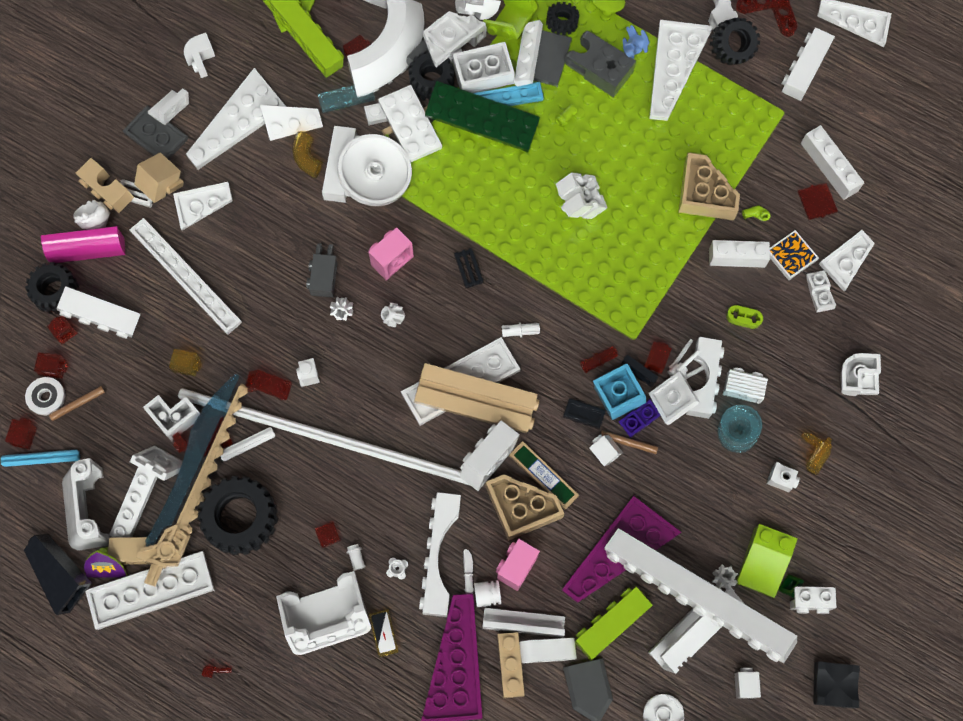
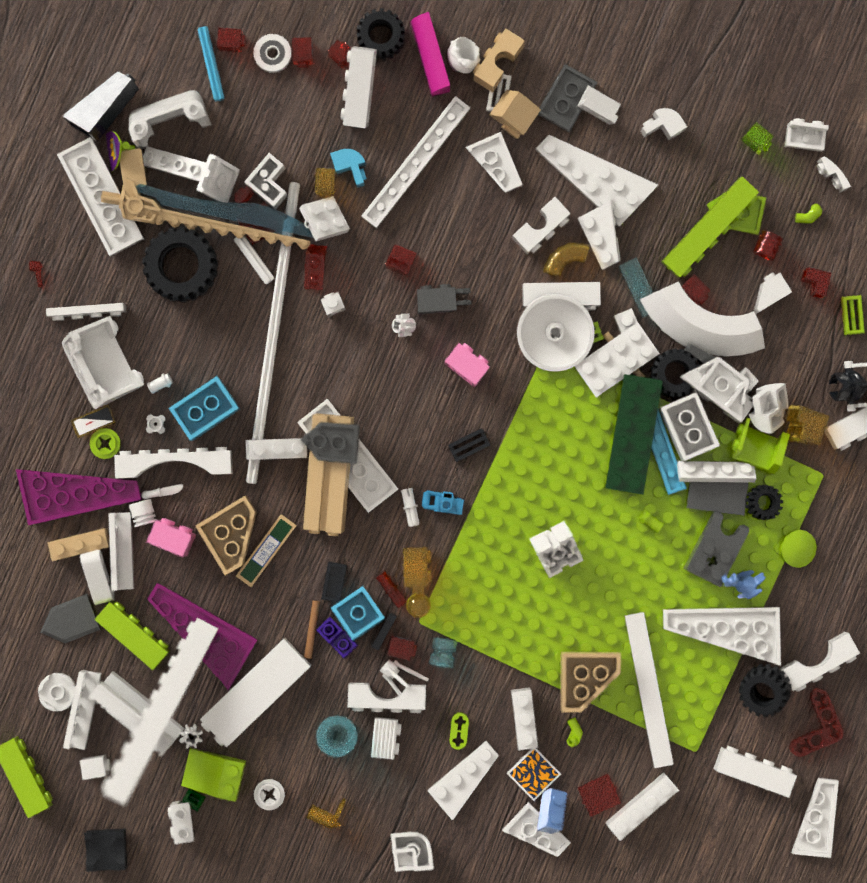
camera: 80 degrees right, 15 degrees up
medium nougat bar [49,386,105,421] -> none
clear red plate [315,522,341,549] -> none
white gear [381,303,405,327] -> none
white brick [460,421,520,491] -> none
white brick [590,435,623,466] -> none
white plate [648,371,700,425] -> none
white brick [766,462,800,492] -> none
white slope [806,270,836,313] -> none
none -> white plate [46,303,126,321]
none -> white fence [63,670,102,750]
none -> lime gear [90,428,121,459]
none -> medium azure brick [169,376,240,441]
none -> white brick [200,638,311,747]
none -> white brick [246,438,307,460]
none -> white gear [254,779,285,810]
none -> white plate [299,196,350,241]
none -> dark grey tile [300,422,360,464]
none -> medium azure brick [330,149,367,188]
none -> clear red piece [385,244,417,276]
none -> clear yellow brick [403,547,431,618]
none -> dark azure piece [422,491,464,515]
none -> white wing [428,741,499,820]
none -> clear light blue wheel [429,637,458,668]
none -> white arch [512,197,571,254]
none -> medium blue brick [537,789,568,834]
none -> white tile [624,612,674,768]

